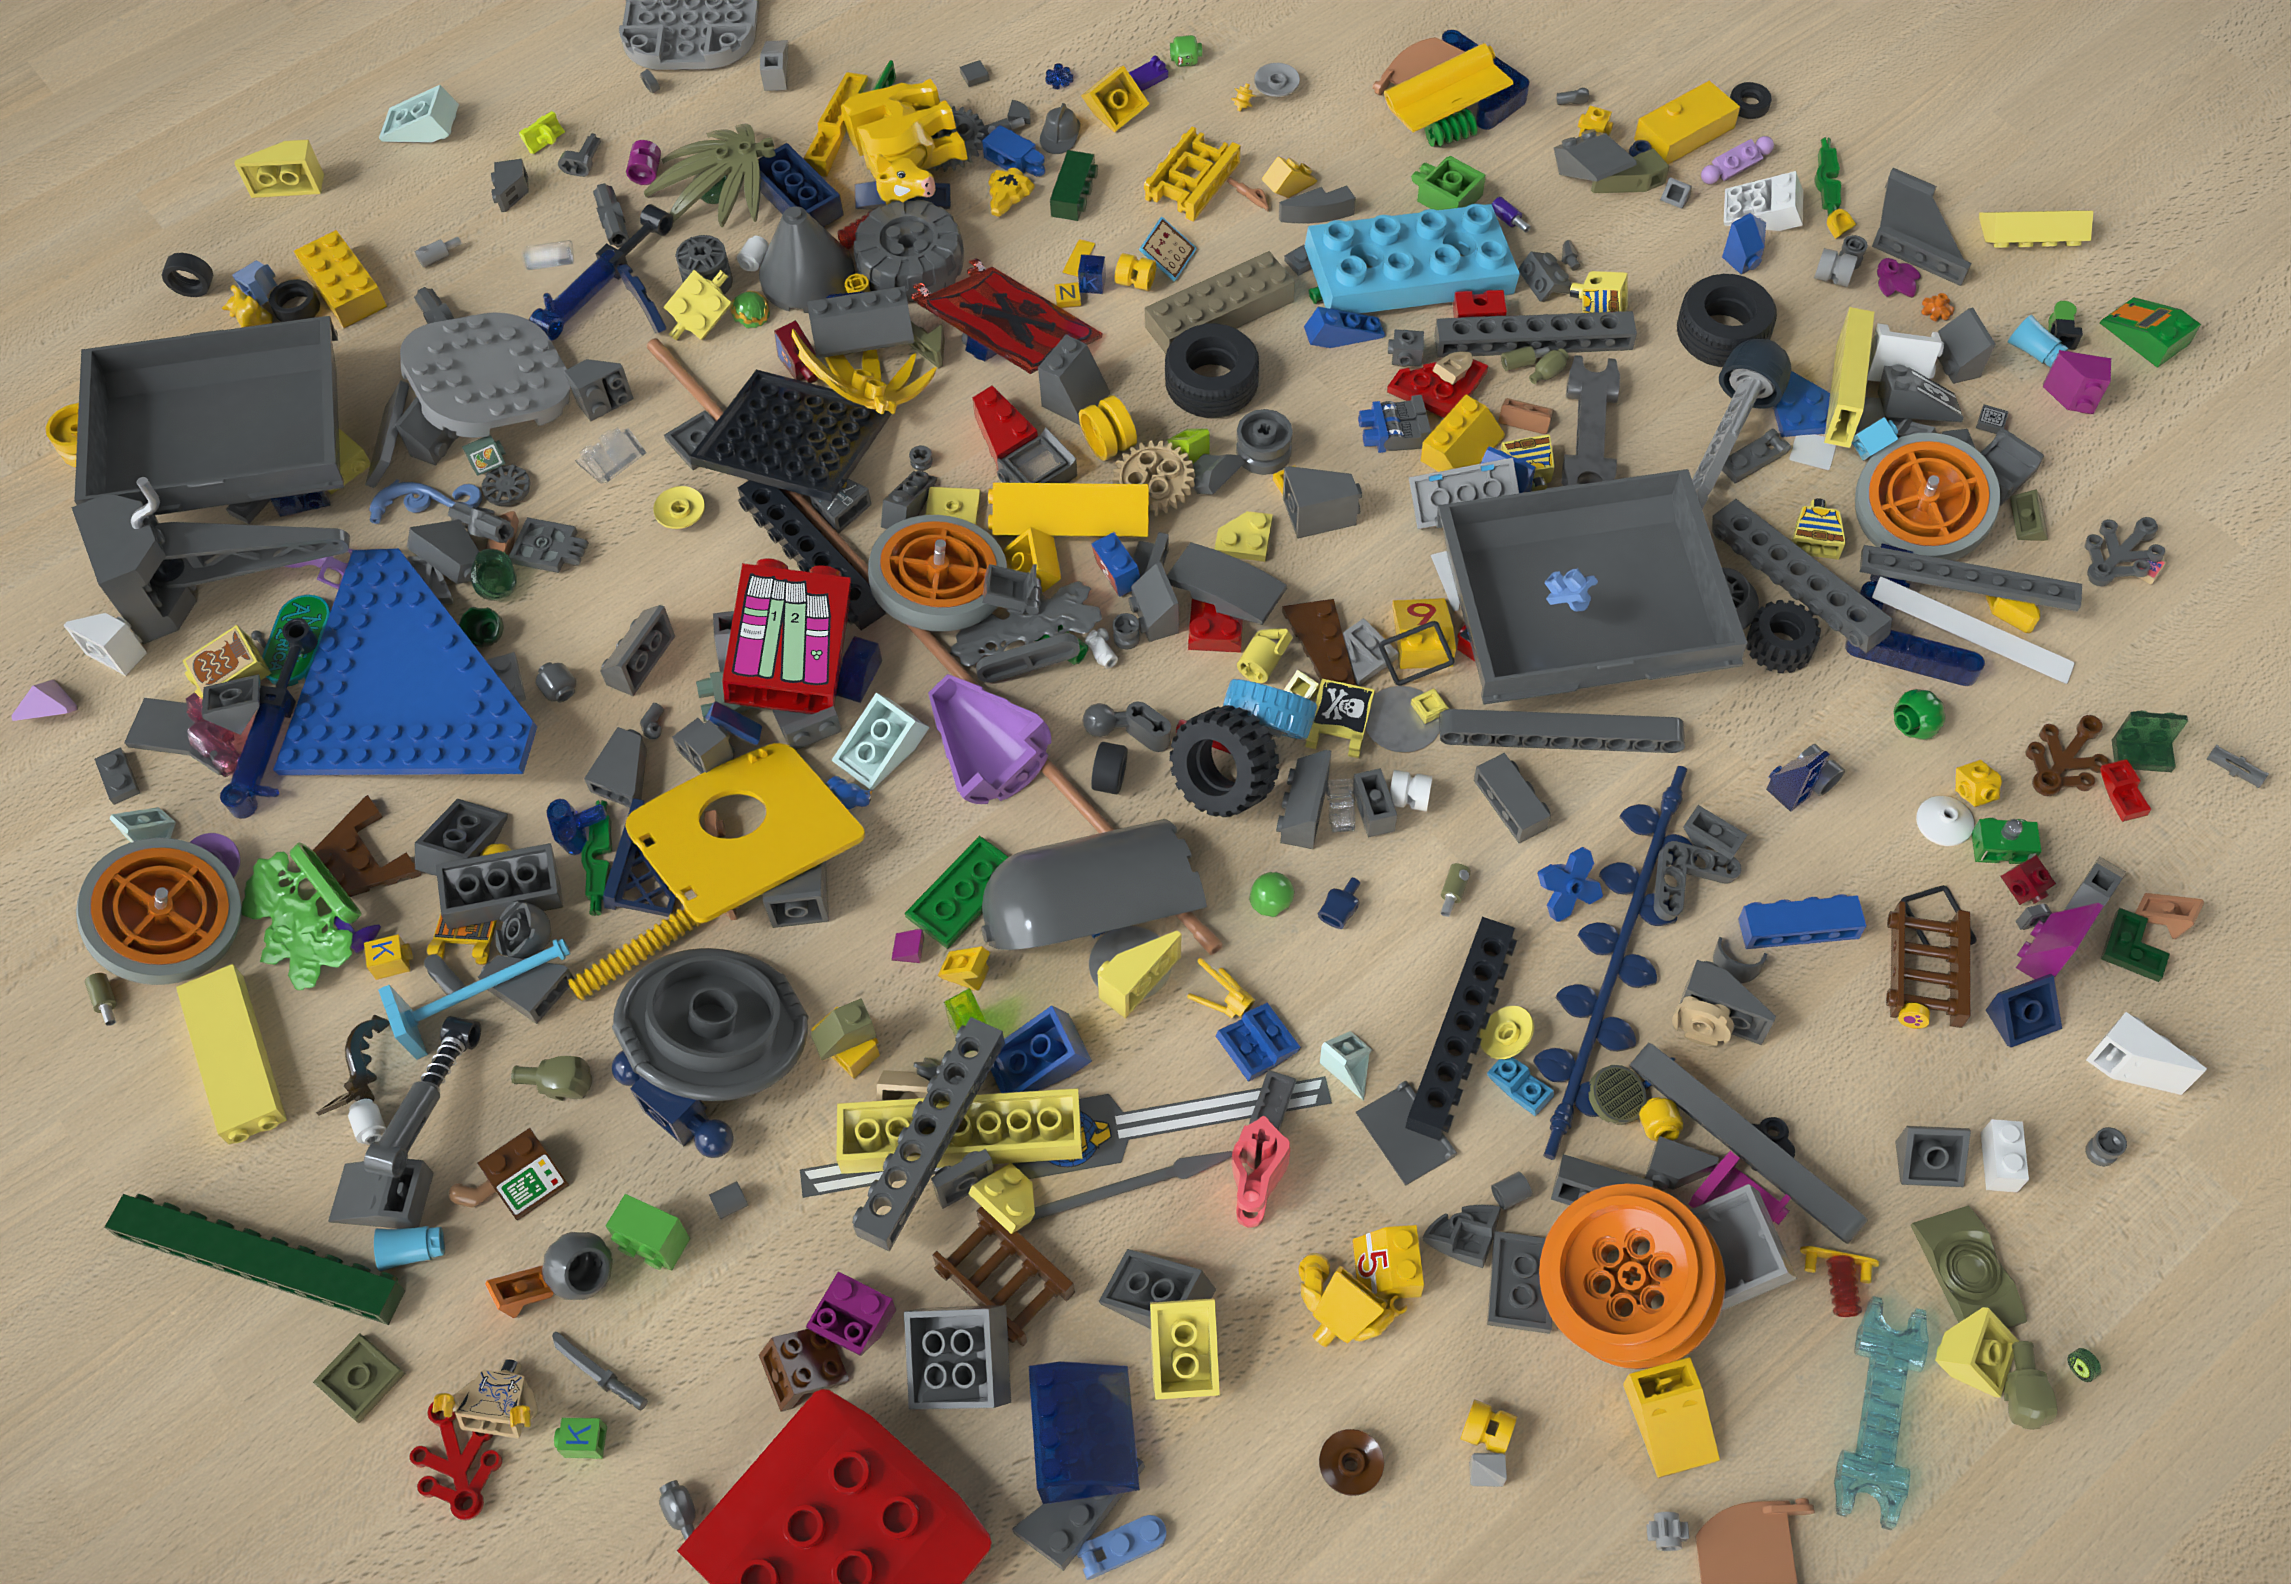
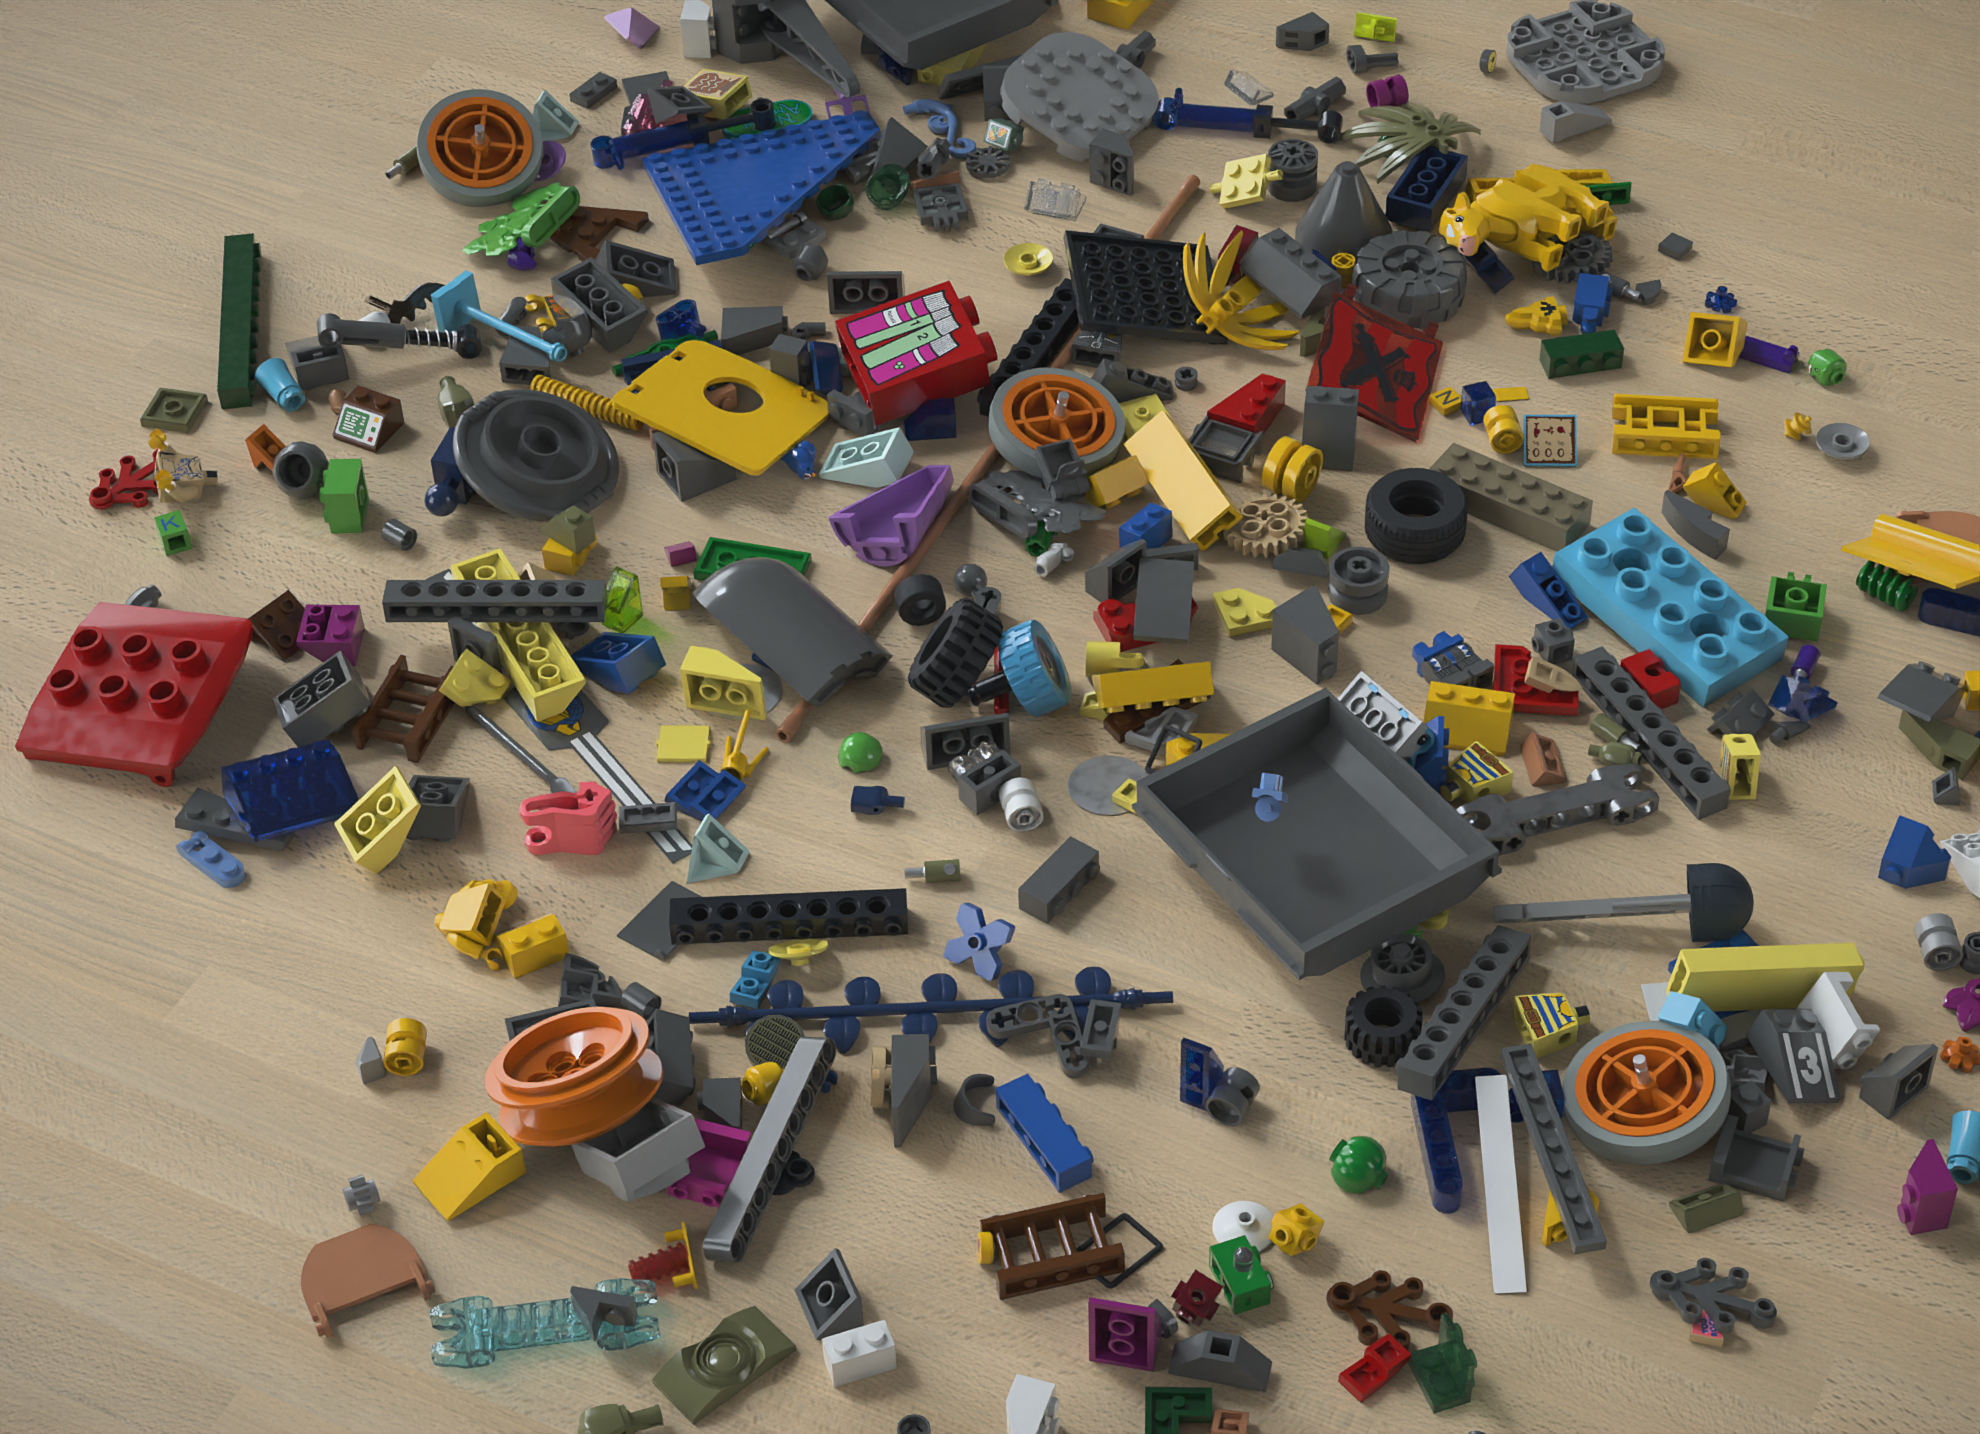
camera: 65 degrees right, 15 degrees down
light yellow brick [176,964,287,1145] -> none
yellow brick [364,934,413,980] -> none
light grey piece [414,237,462,267] -> none
dark grey sword [552,1332,648,1411] -> none
dark blue tile [616,264,666,333] -> none
bright green hair [730,291,770,328] -> none
dark grey piece [1040,103,1081,154] -> none
dark grey wheel [1113,613,1140,650] -> none
flag [1305,679,1375,758] -> none
reddish brown dish [1319,1429,1384,1496] -> none
dark grey beam [1440,709,1685,753] -> none
black tyre [1677,273,1777,367] -> none
dark grey plate [1722,429,1791,483] -> none
light yellow slope [1935,1307,2019,1398] -> none
tile [1976,404,2009,434] -> none
dark blue slope [1986,974,2062,1048] -> none
none -> dark grey slope [570,1286,638,1341]
none -> light yellow piece [656,725,711,762]
none -> yellow slope [1092,661,1214,713]
none -> clear blue slope [1768,674,1838,722]

